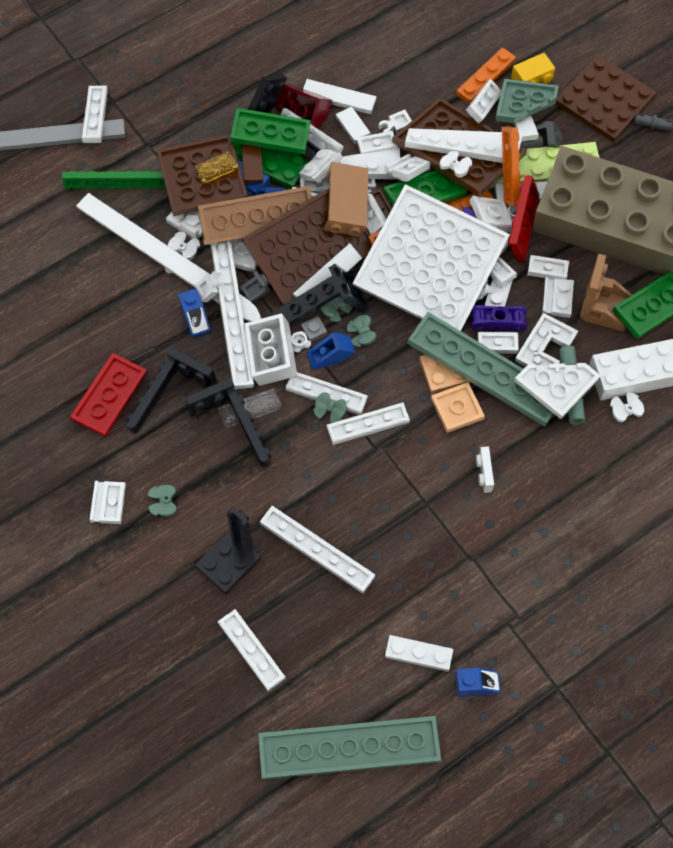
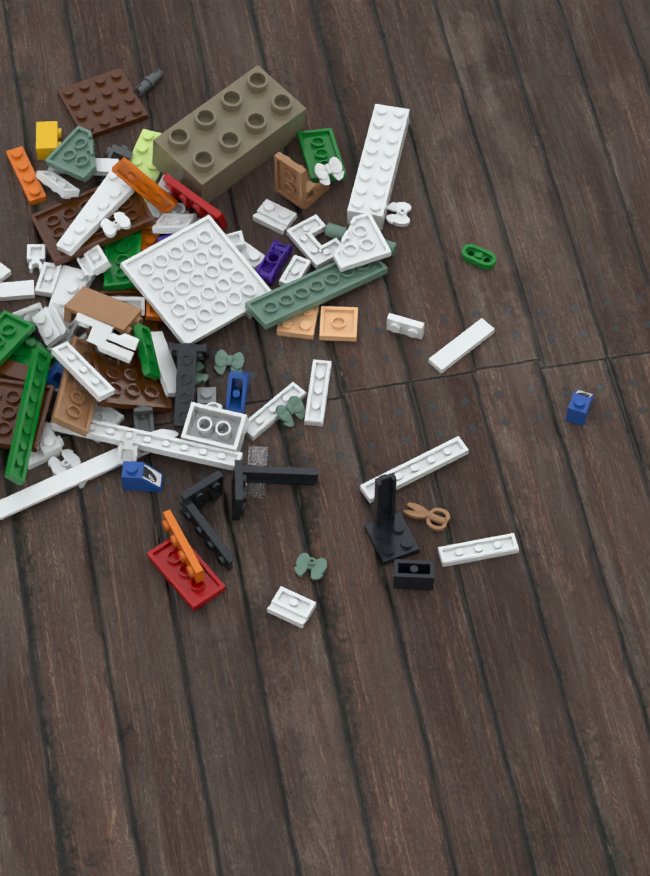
camera: 65 degrees left, 10 degrees down
clear yellow plate [195,151,238,184] -> none
sand green plate [258,716,441,780] -> none
white plate [385,635,453,672] -> none
white plate [527,255,569,279] -> none
none -> green plate [4,347,51,486]
none -> white plate [51,342,115,402]
none -> white plate [75,312,140,364]
none -> green plate [133,323,161,380]
none -> orange plate [161,510,204,583]
none -> white piece [314,157,344,185]
none -> black brick [393,559,434,590]
none -> medium nougat piece [404,502,450,531]
none -> white tile [428,318,495,374]
none -> green plate [461,244,496,270]

